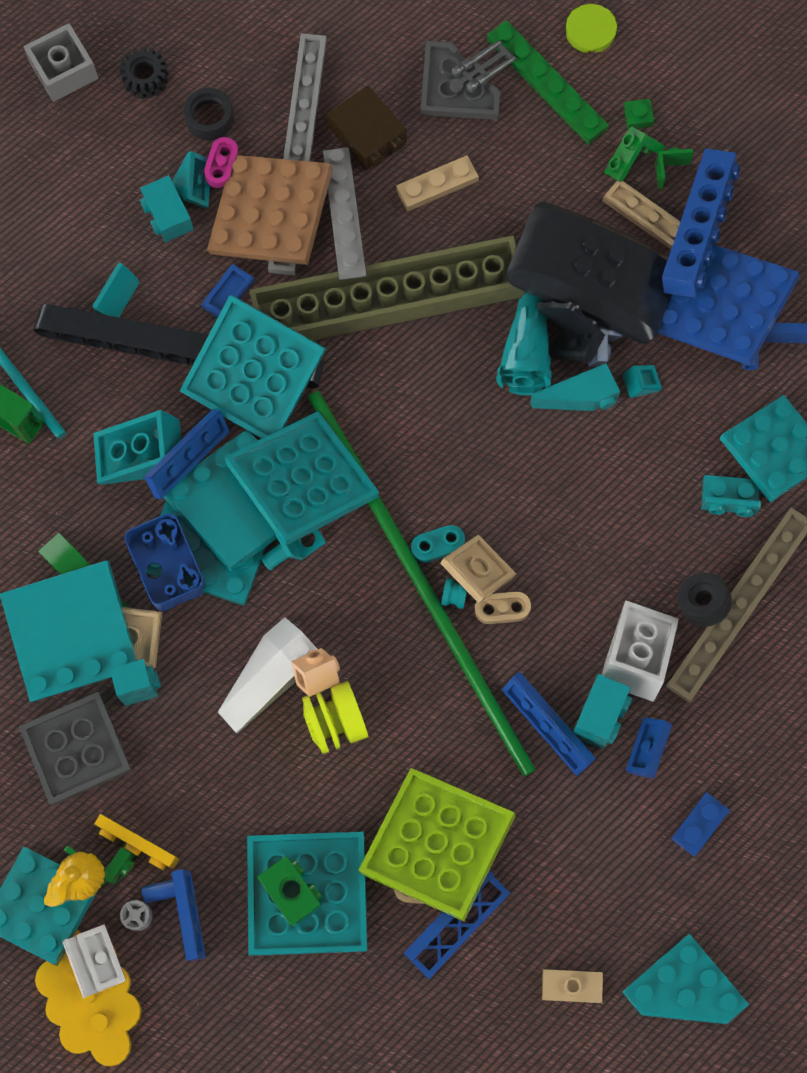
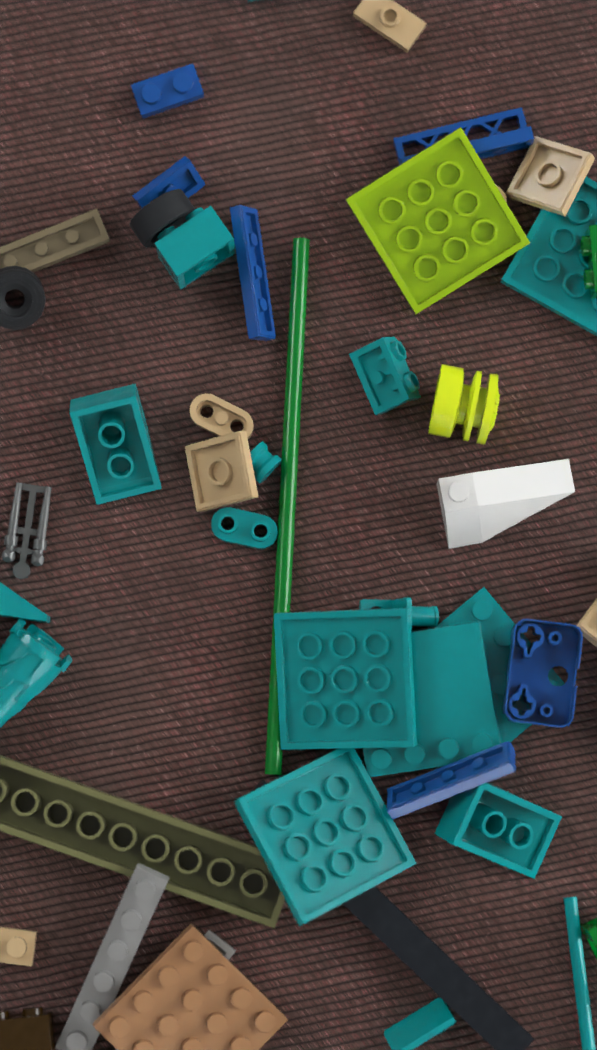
camera: 150 degrees left, 10 degrees up
blue tile [201,264,255,318] -> none
light nougat brick [291,648,340,697] -> none
white slope [602,601,679,702] -> none
none -> dark grey piece [2,482,52,580]
none -> teal slope [69,383,162,505]
none -> black tyre [129,189,195,248]
none -> teal bracket [349,337,421,415]
none -> tan tile [506,136,595,216]

